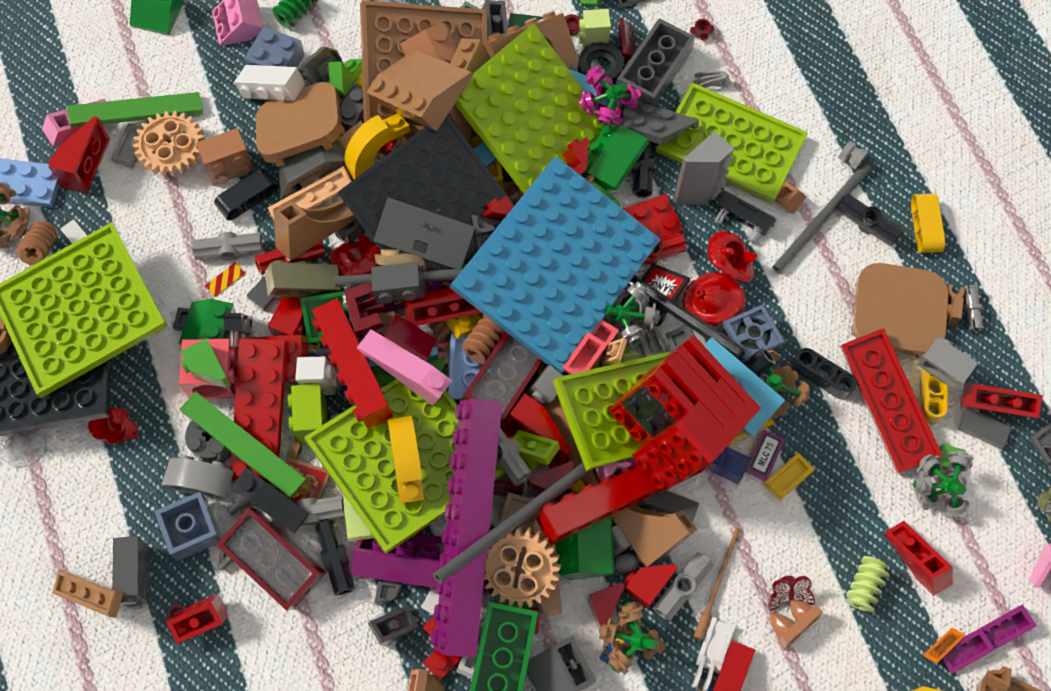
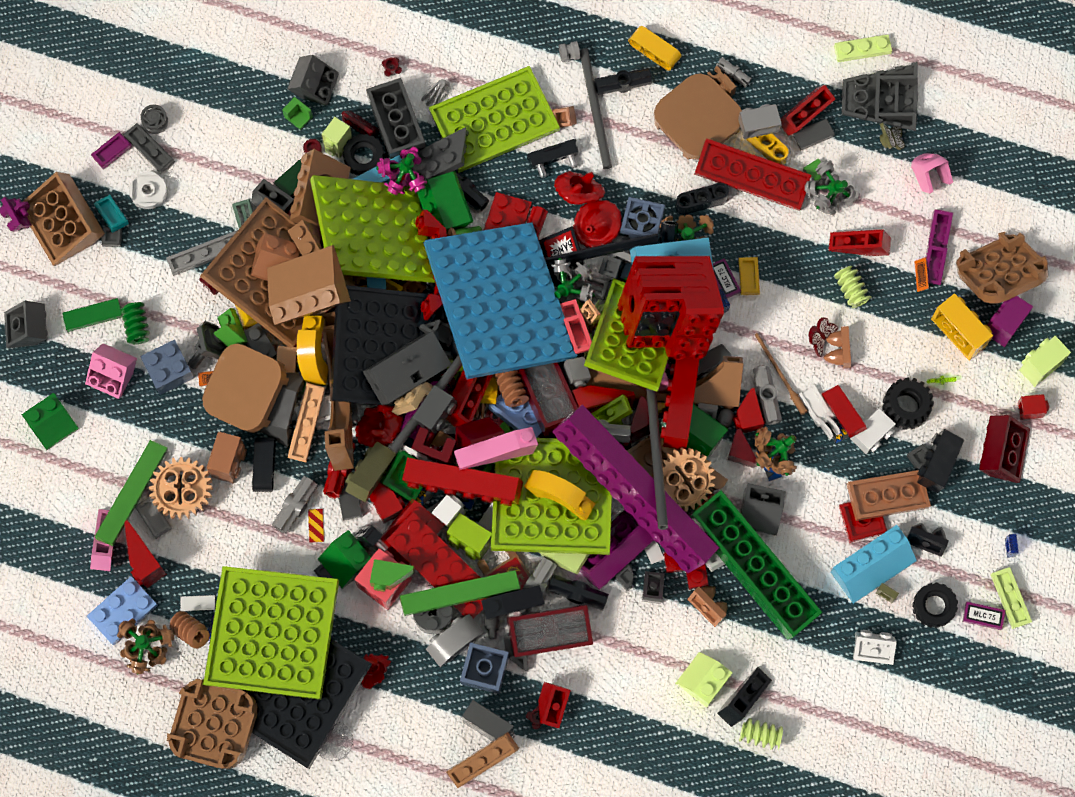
camera: 50 degrees left, 5 degrees up
white brick [234,65,306,101] -> none
light grey slope [673,131,735,205] -> none

